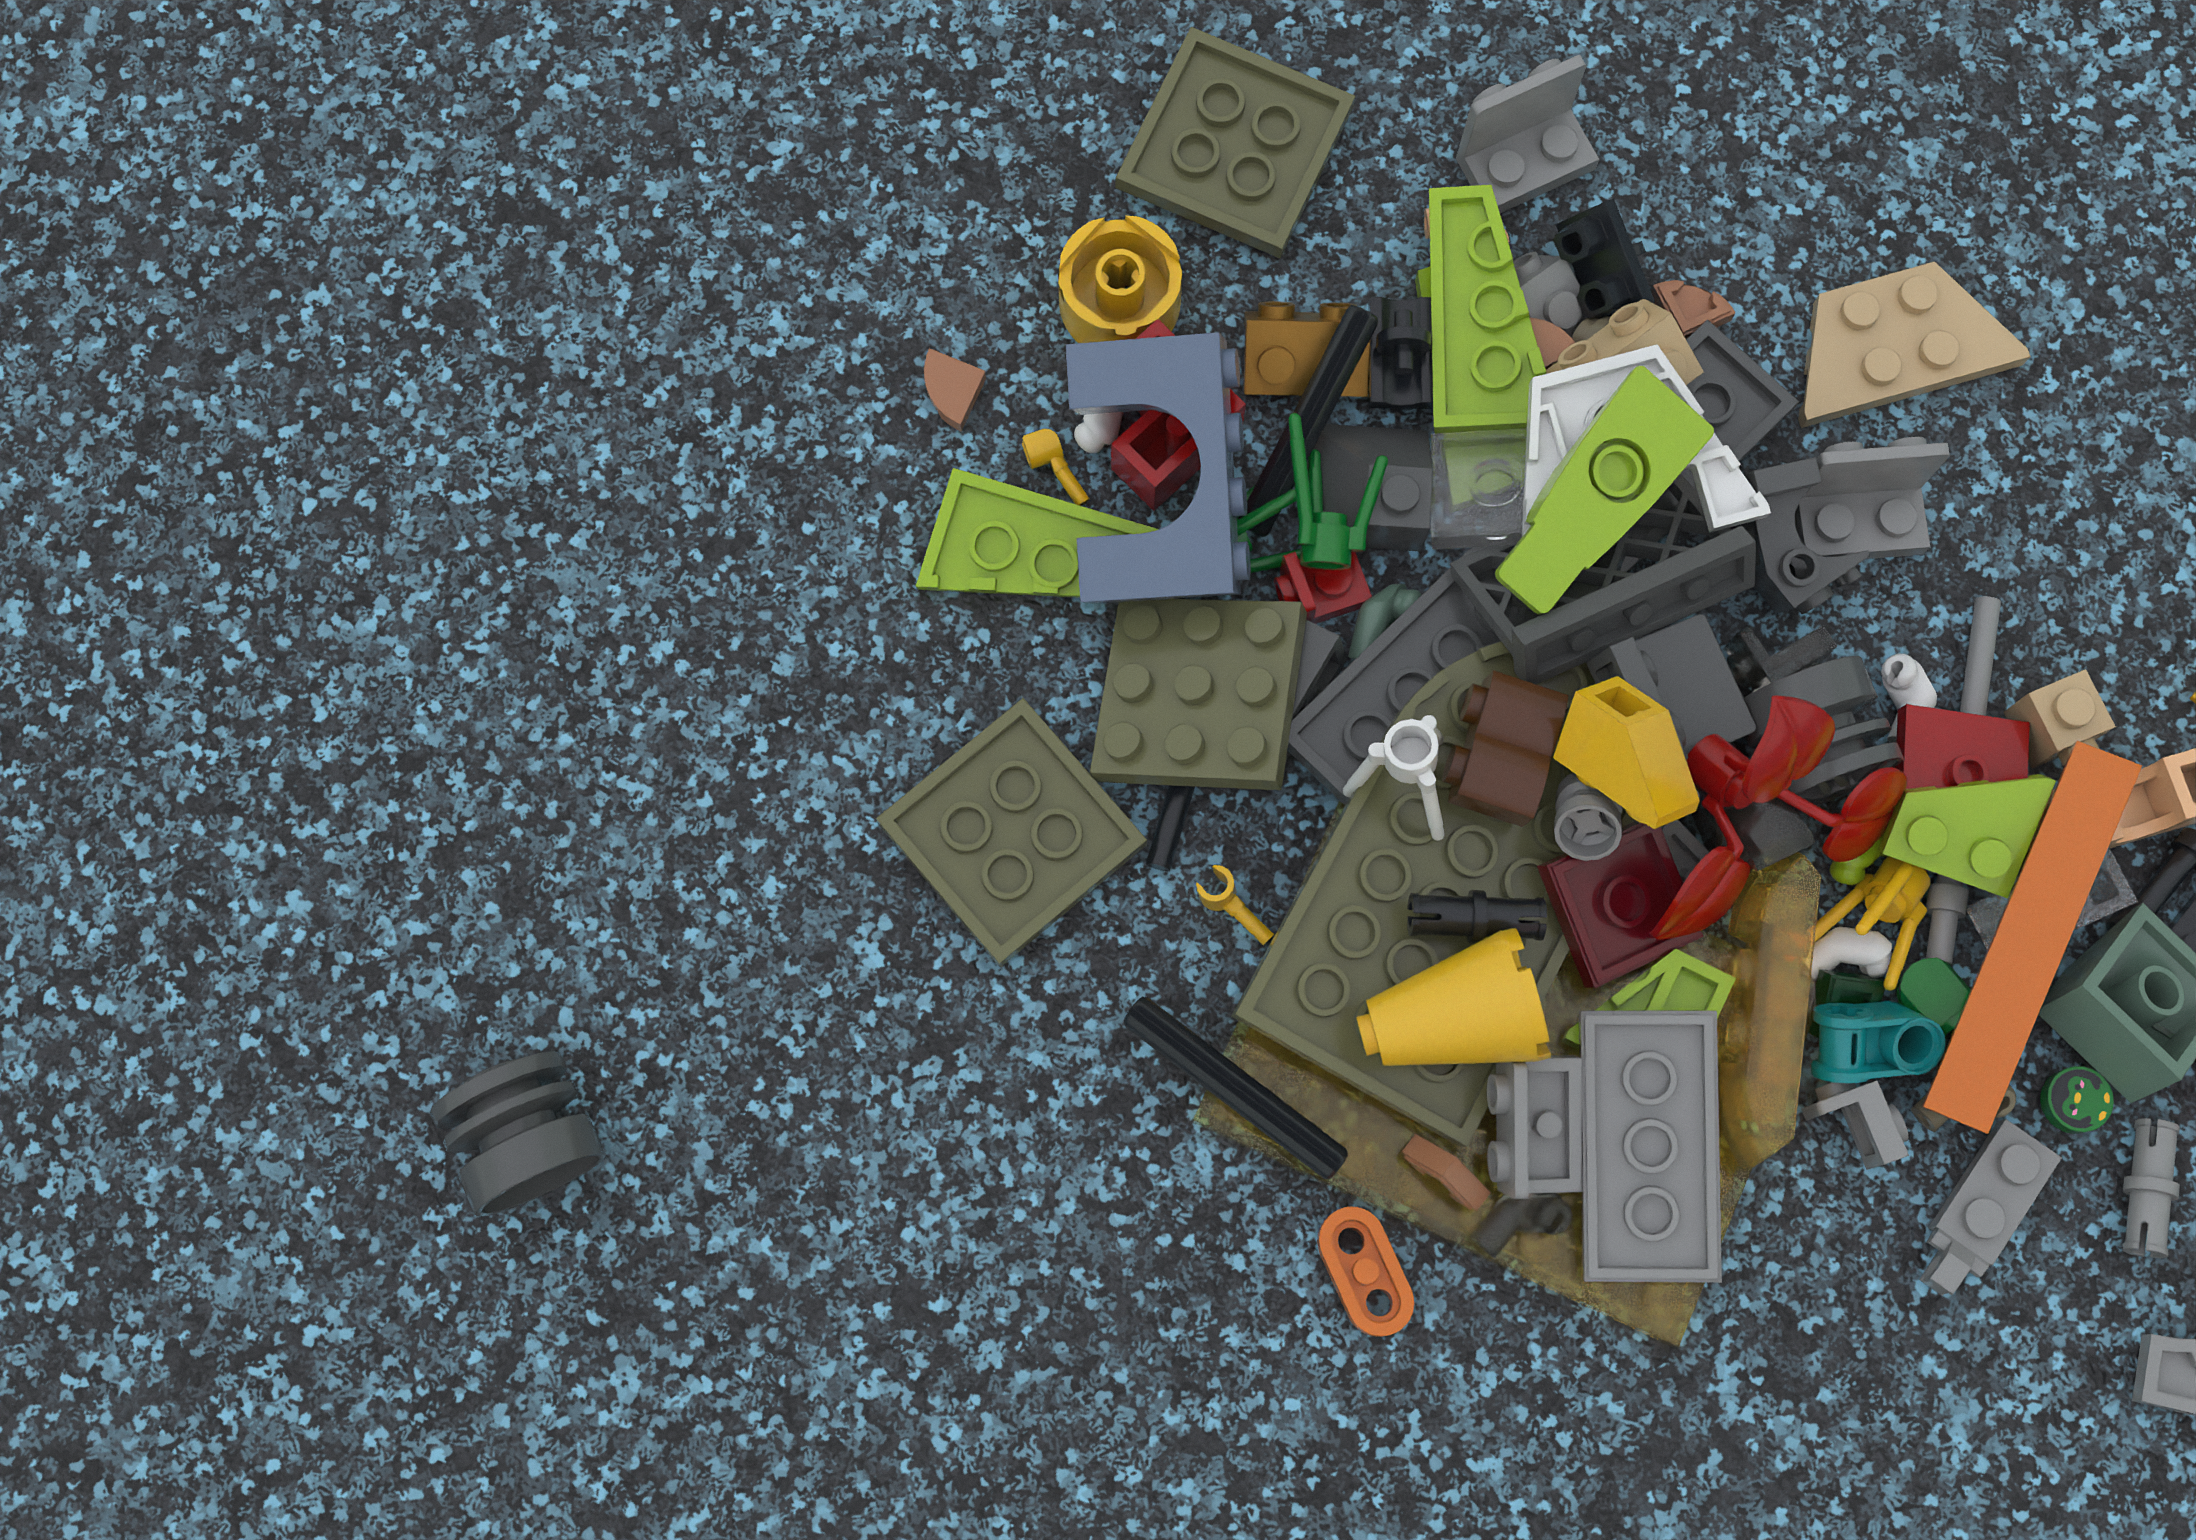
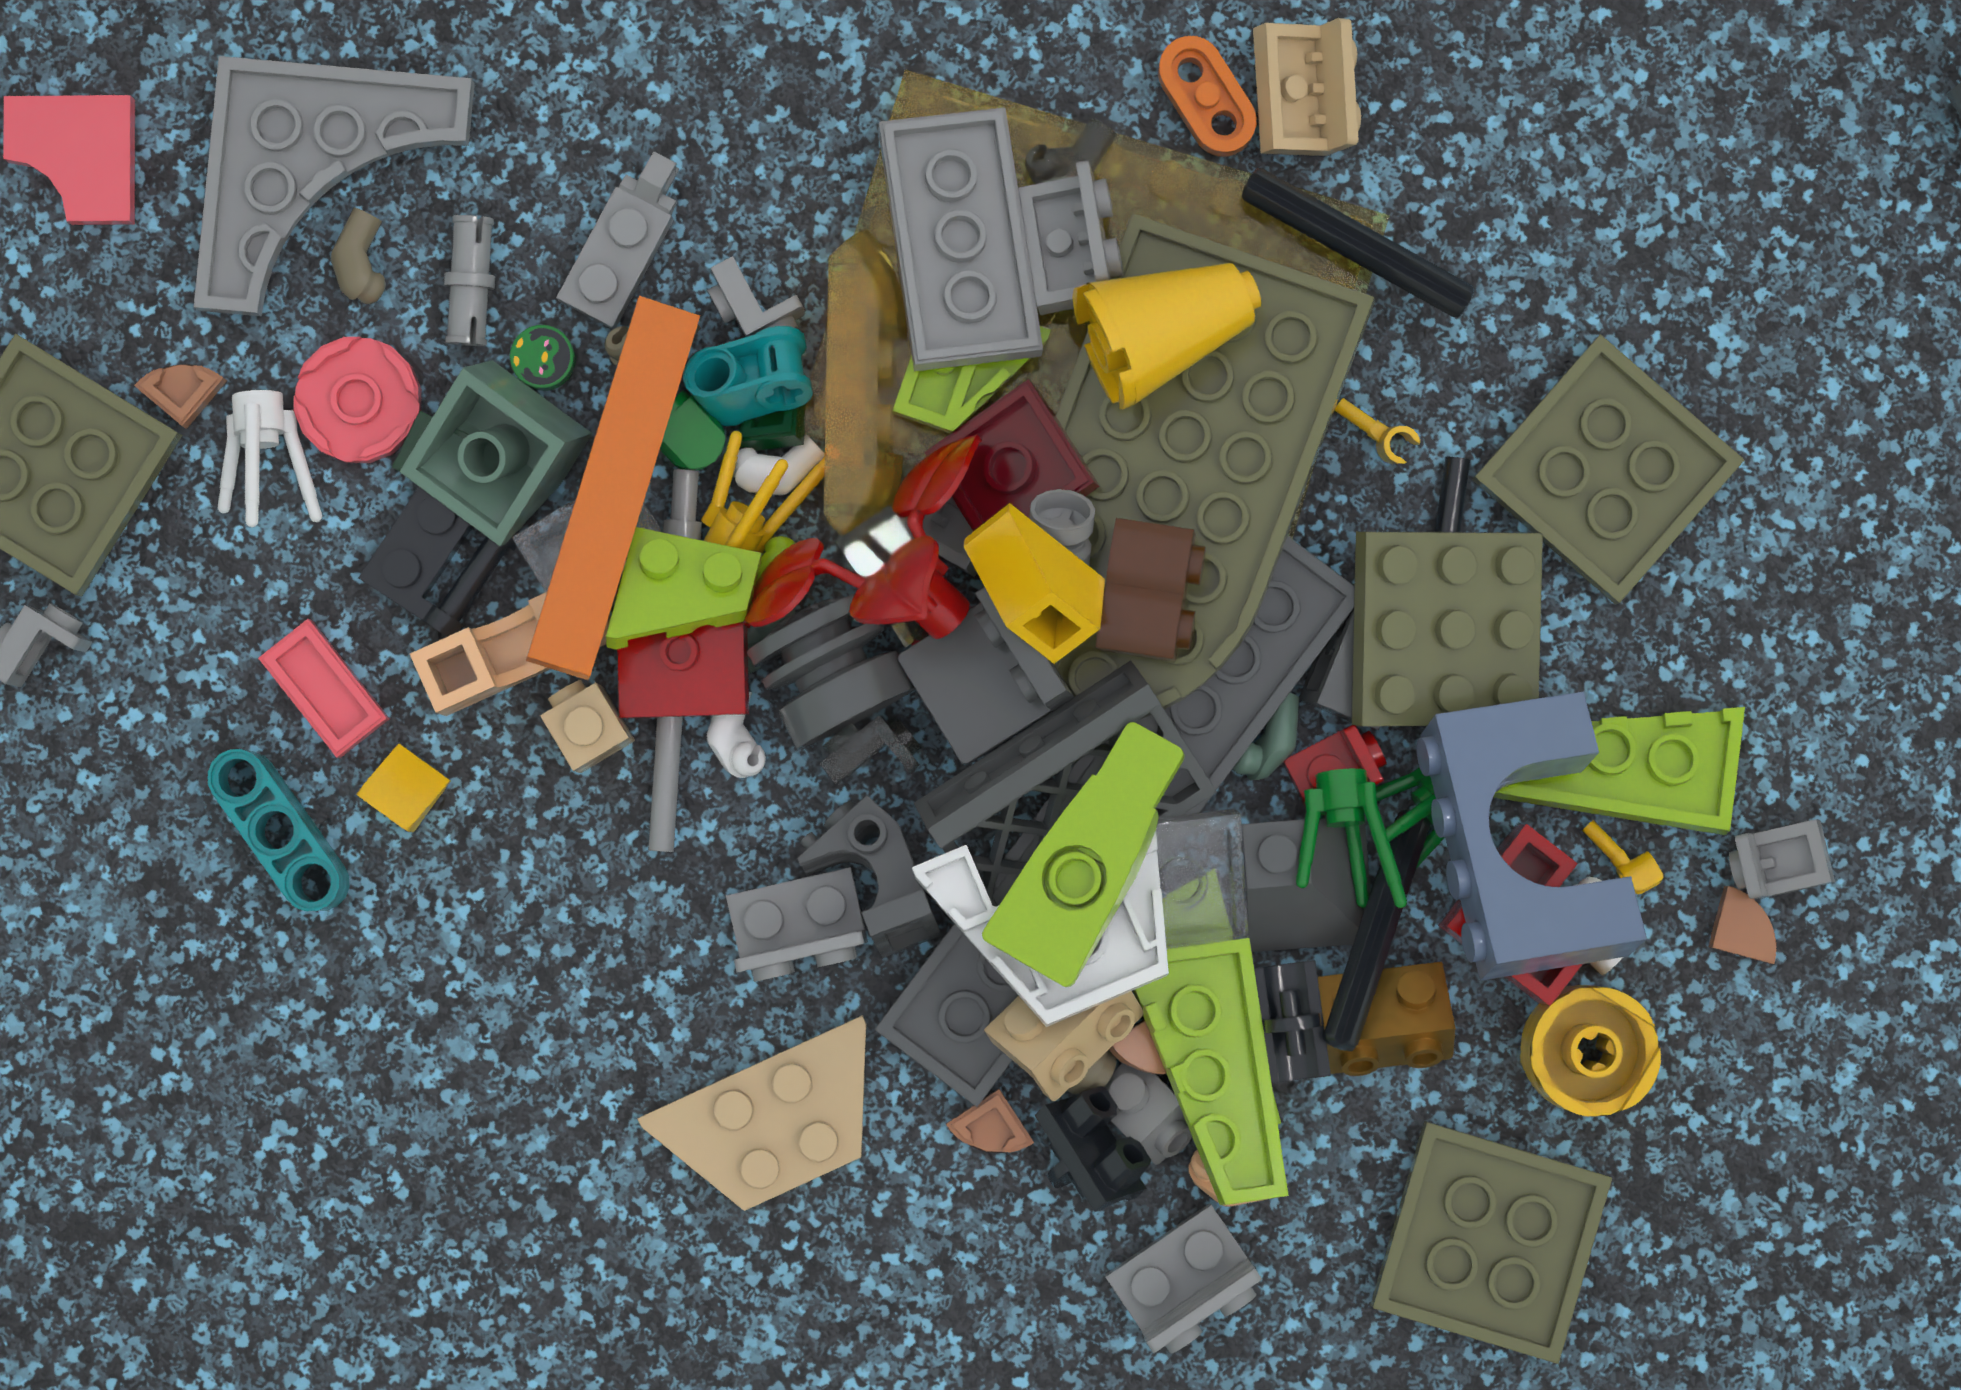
camera: 170 degrees right, 10 degrees up
white plant [1343,715,1444,841] -> none
nougat tile [1402,1134,1491,1211] -> none
black pin [1407,890,1547,943] -> none
none -> tan bracket [1253,18,1361,156]
none -> light grey bracket [1729,819,1835,899]

